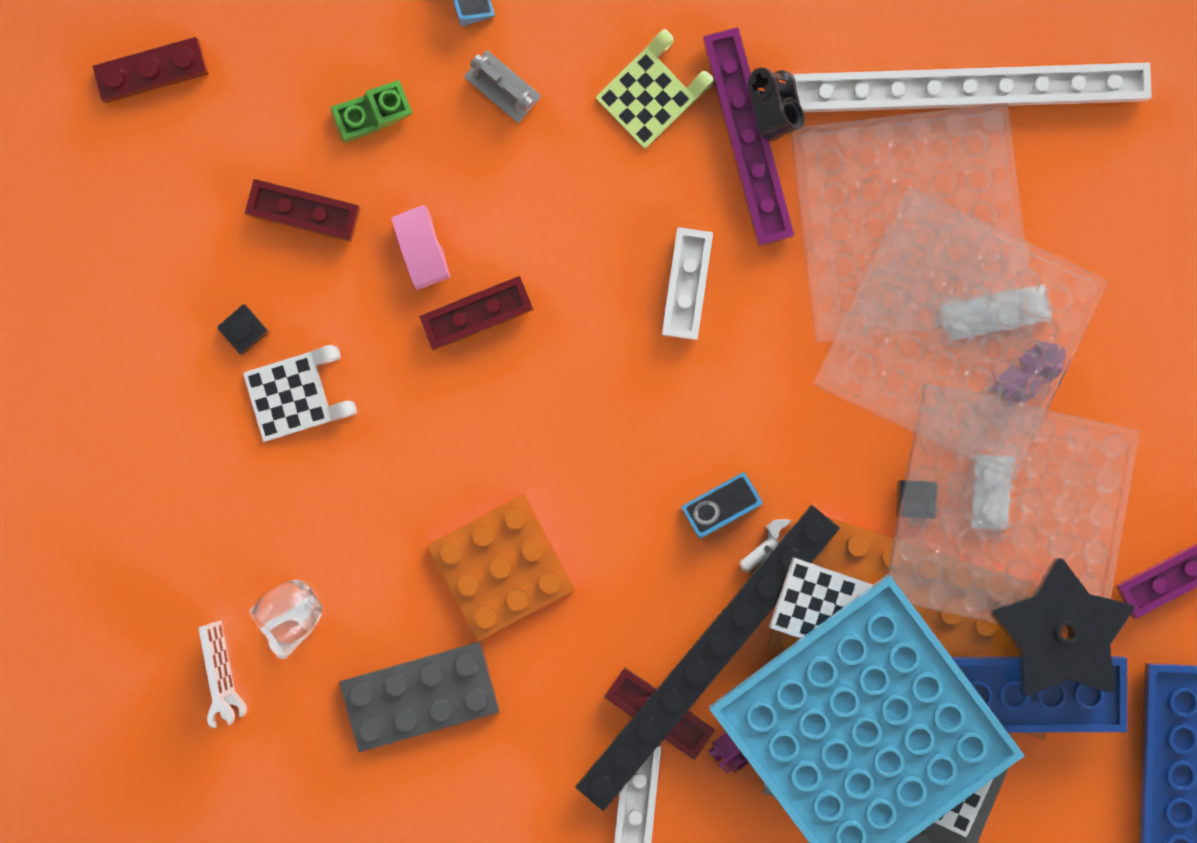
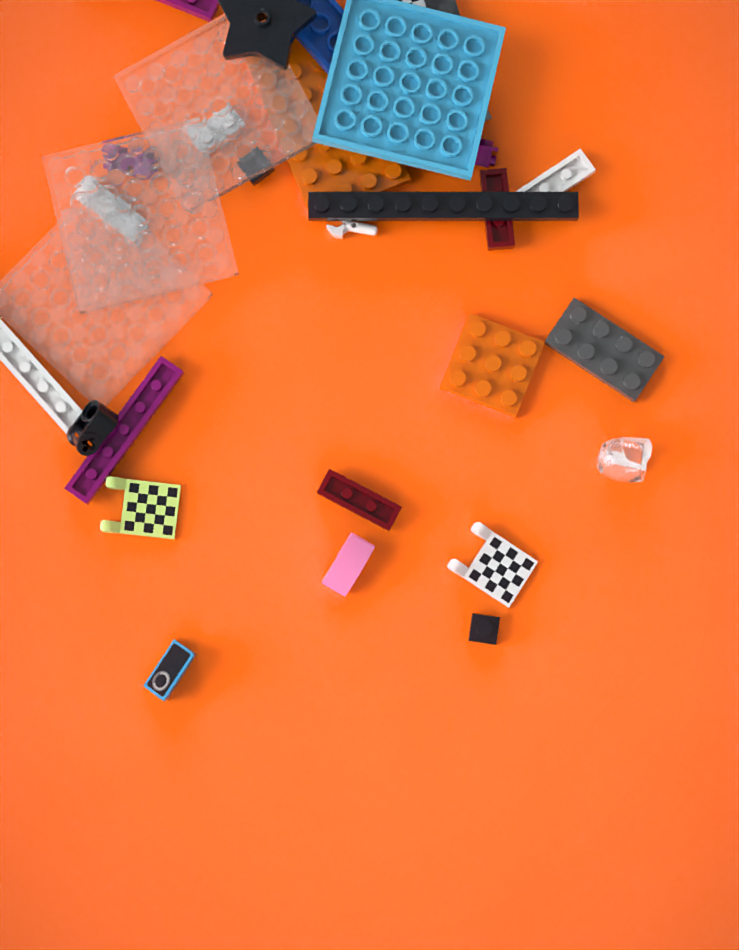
camera: 130 degrees left, 5 degrees down
dark red plate [92,37,209,103] -> none
white flag [198,621,247,728] -> none
dark red plate [245,179,361,242] -> none
bright green slope [330,80,413,144] -> none
light grey hinge [464,50,542,124] -> none
white plate [661,227,713,341] -> none
black slope [681,472,763,539] -> none
white flag [769,557,873,638] -> none

